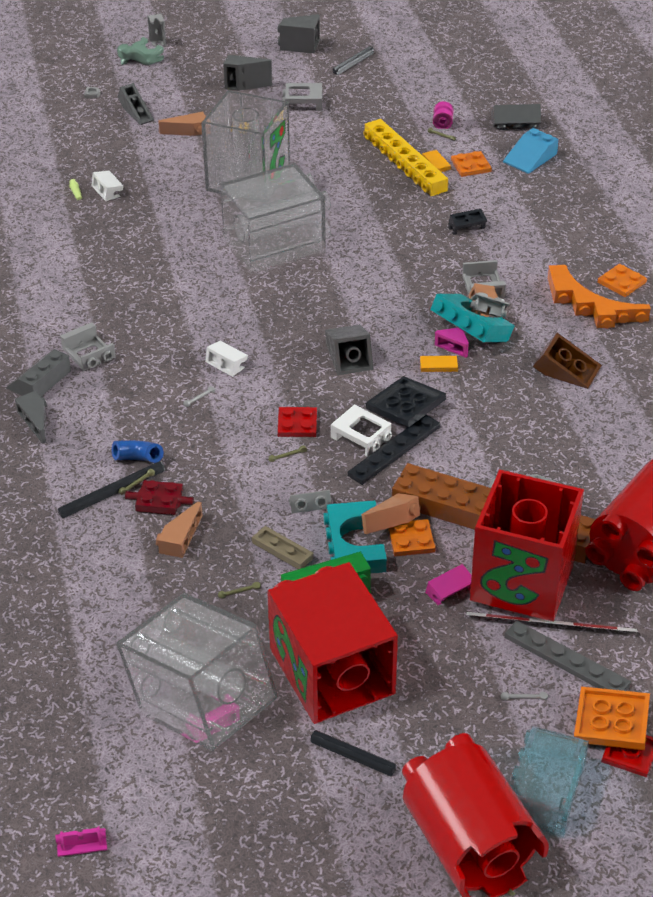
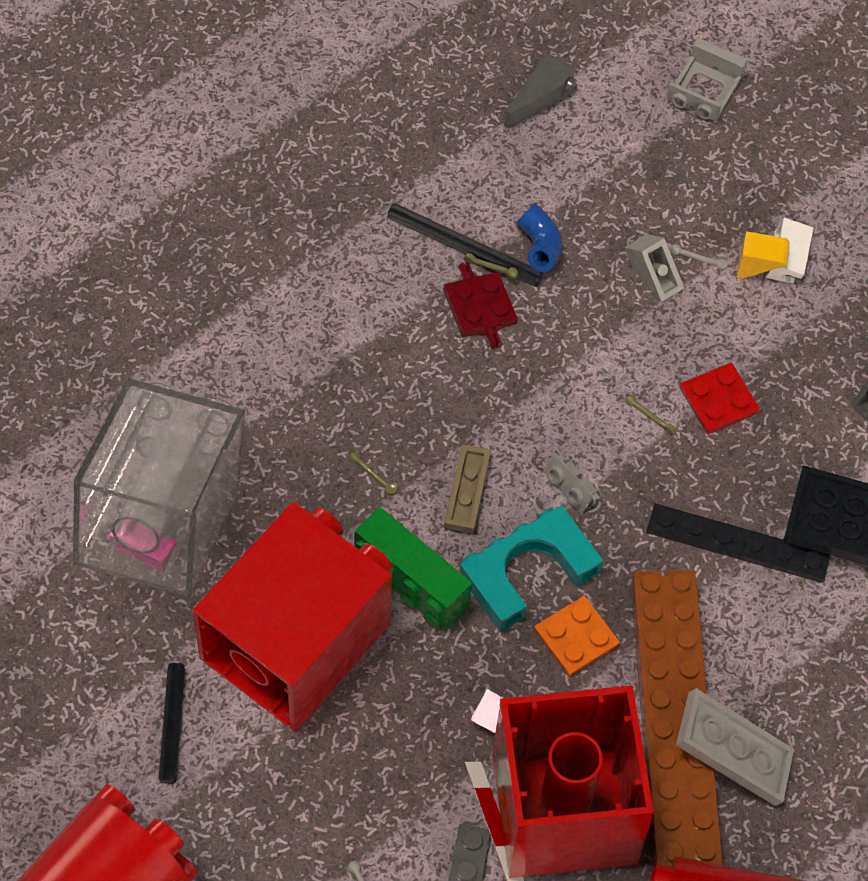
camera: 60 degrees right, 20 degrees up
dark grey slope [6,349,71,397] -> none
nougat slope [156,502,203,558] -> none
white window [331,405,392,457] -> none
nougat slope [362,493,420,534] -> none
none -> light grey slope [624,234,684,302]
none -> yellow slope [736,231,790,279]

